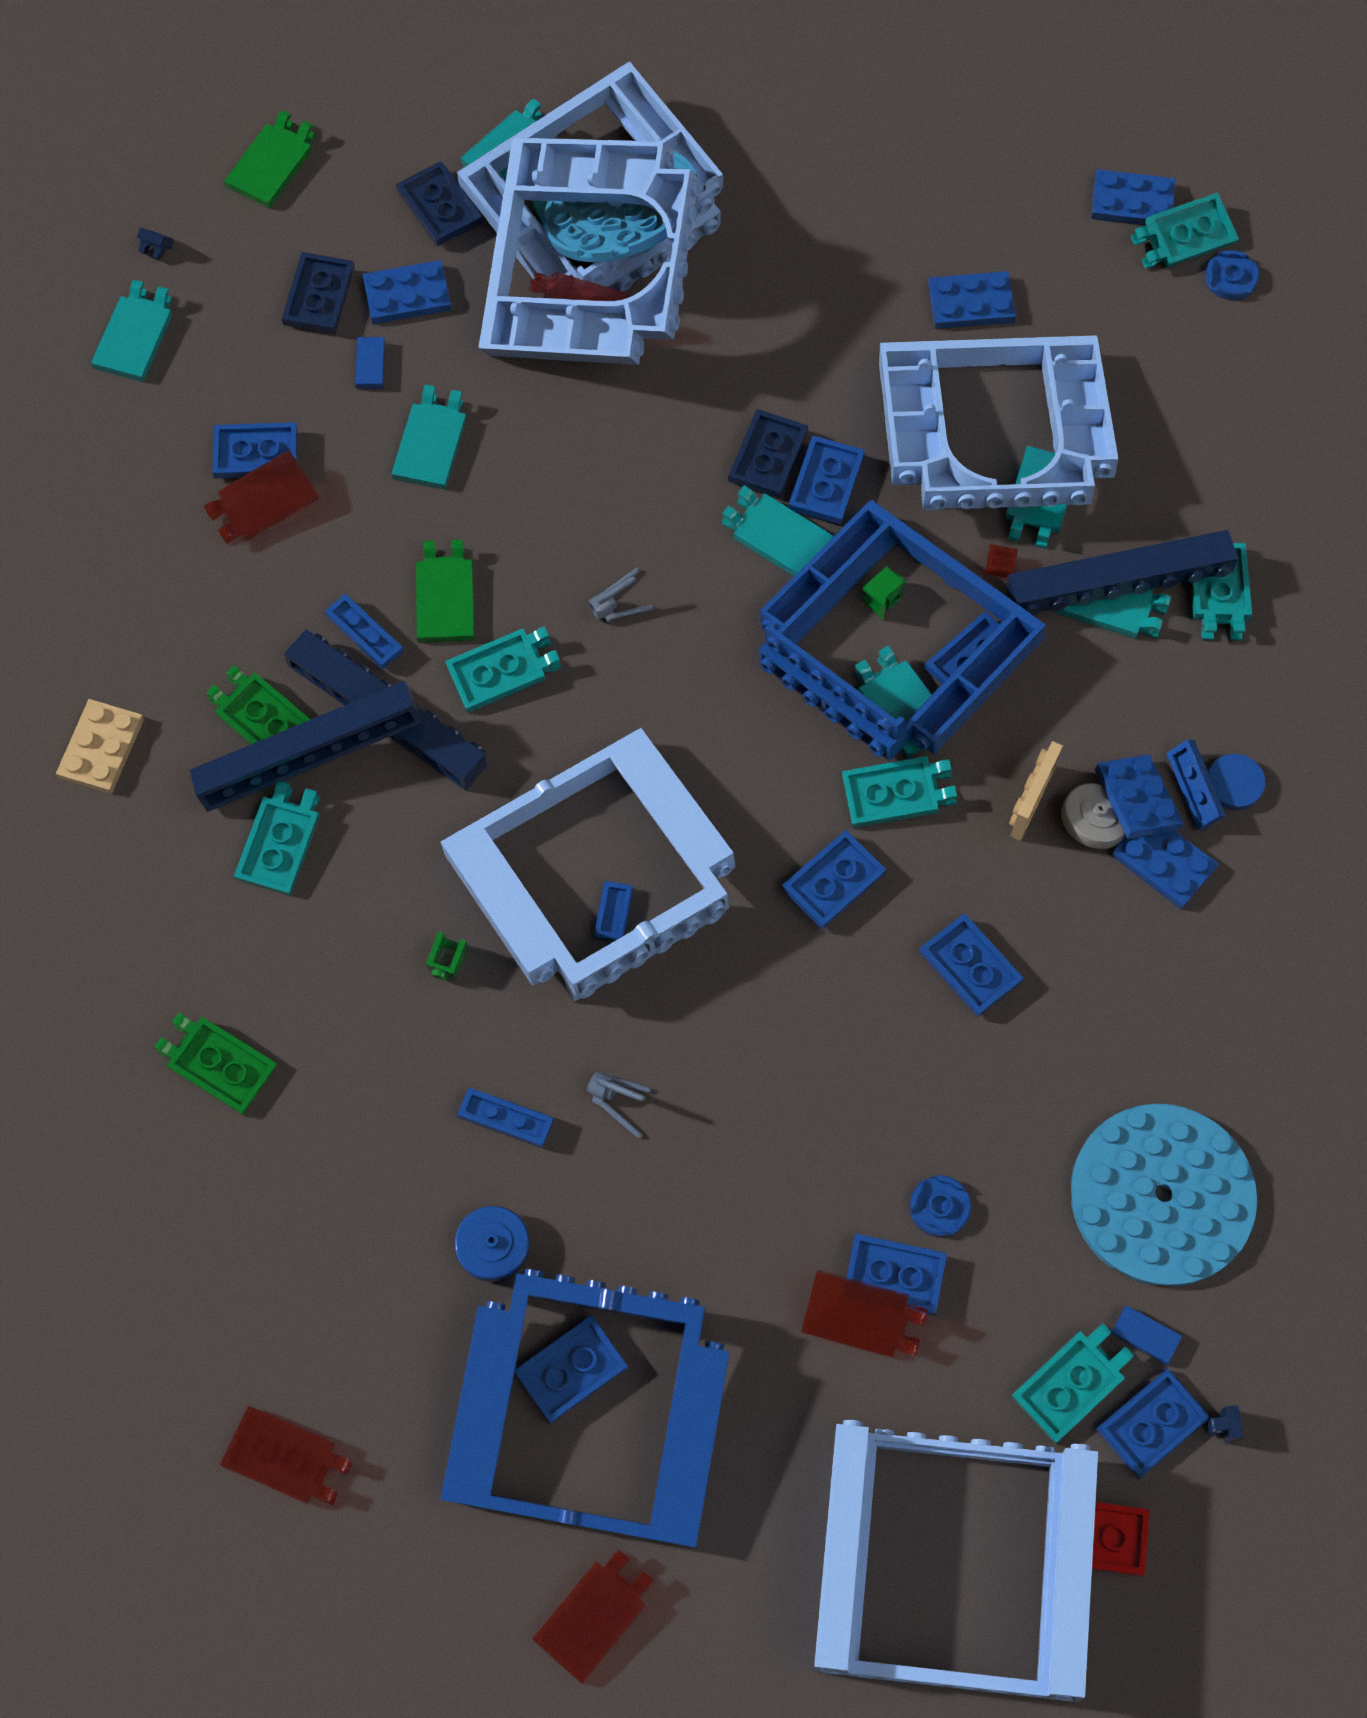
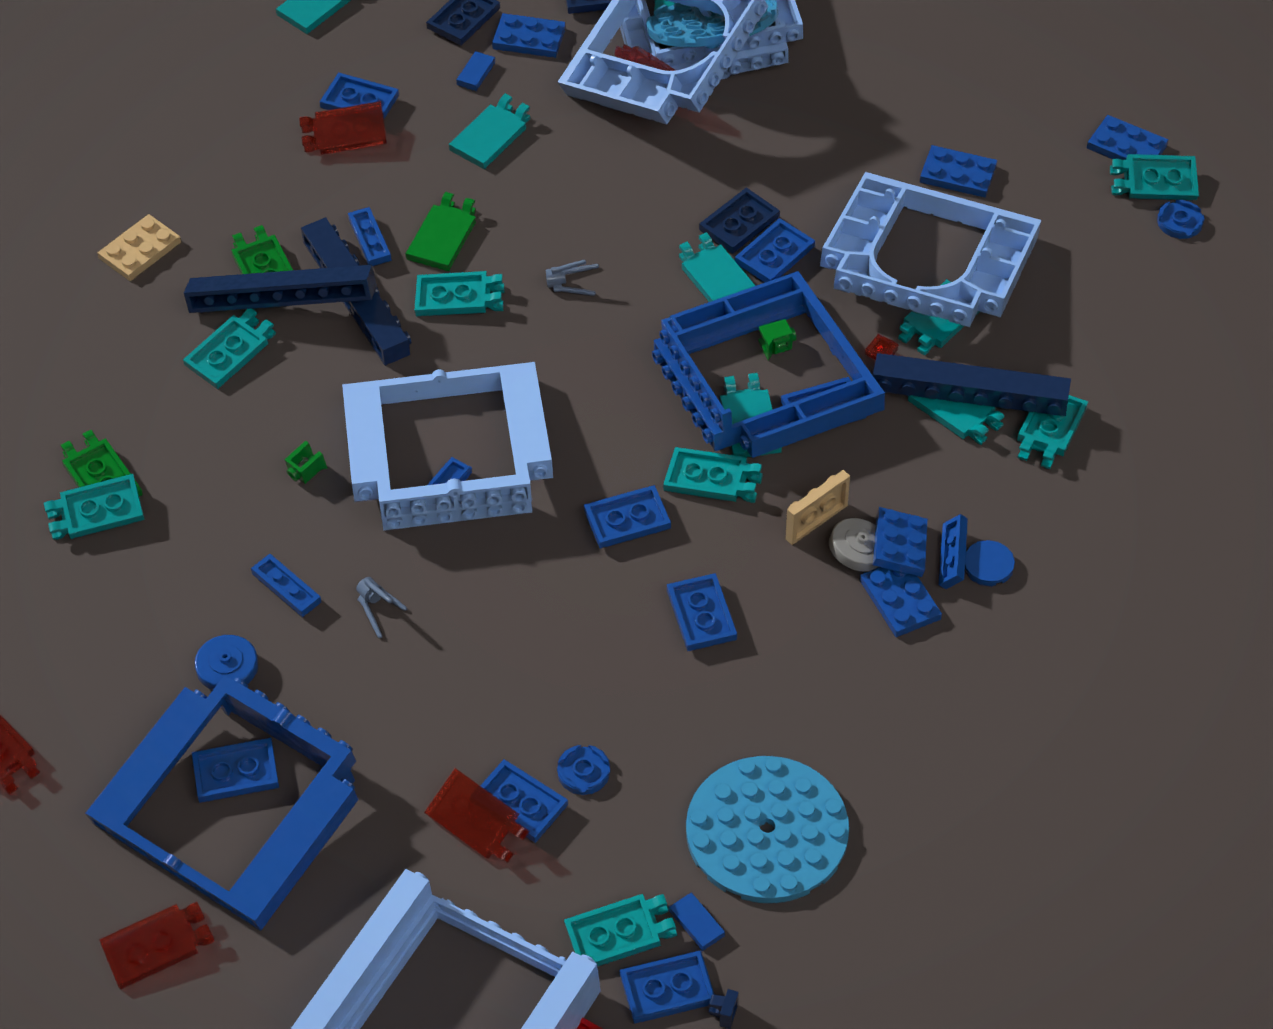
camera: 25 degrees right, 15 degrees down
none -> teal tile [44,474,145,540]

